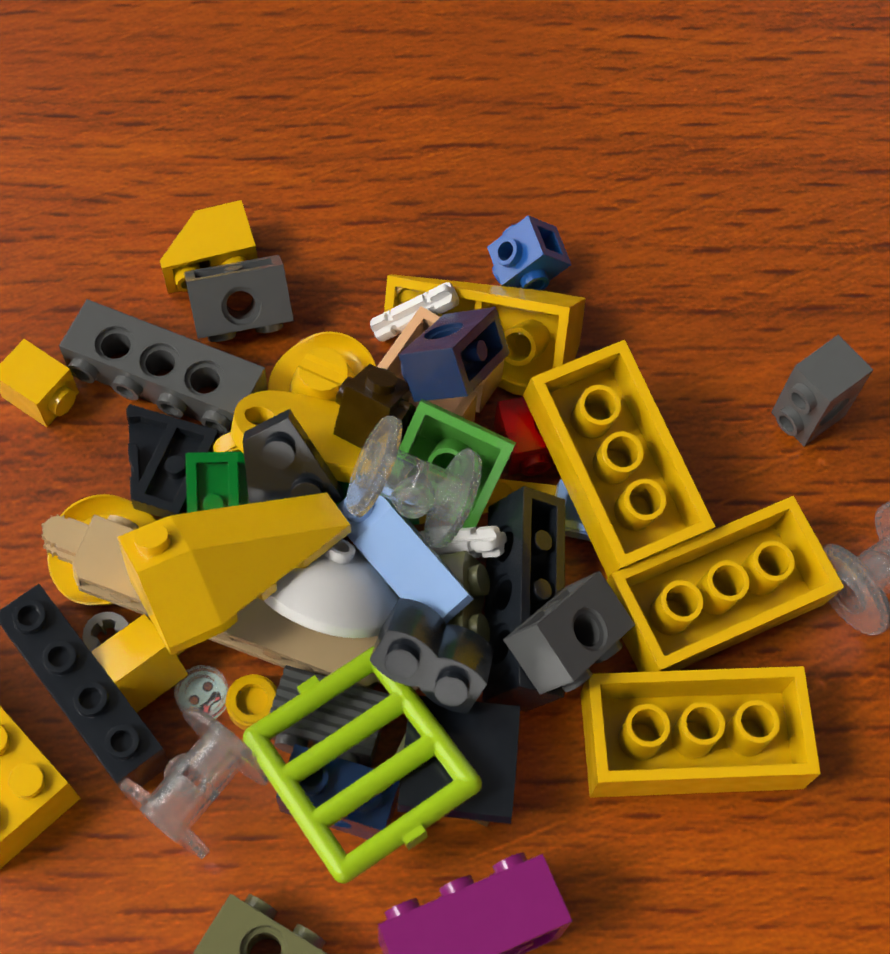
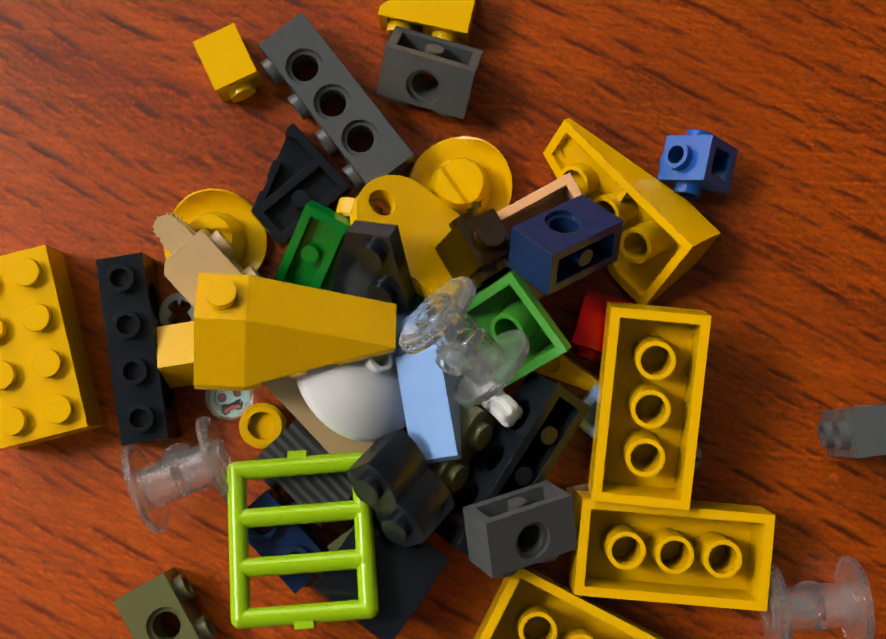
camera: 40 degrees right, 20 degrees up
white axle [370,282,459,342] -> none

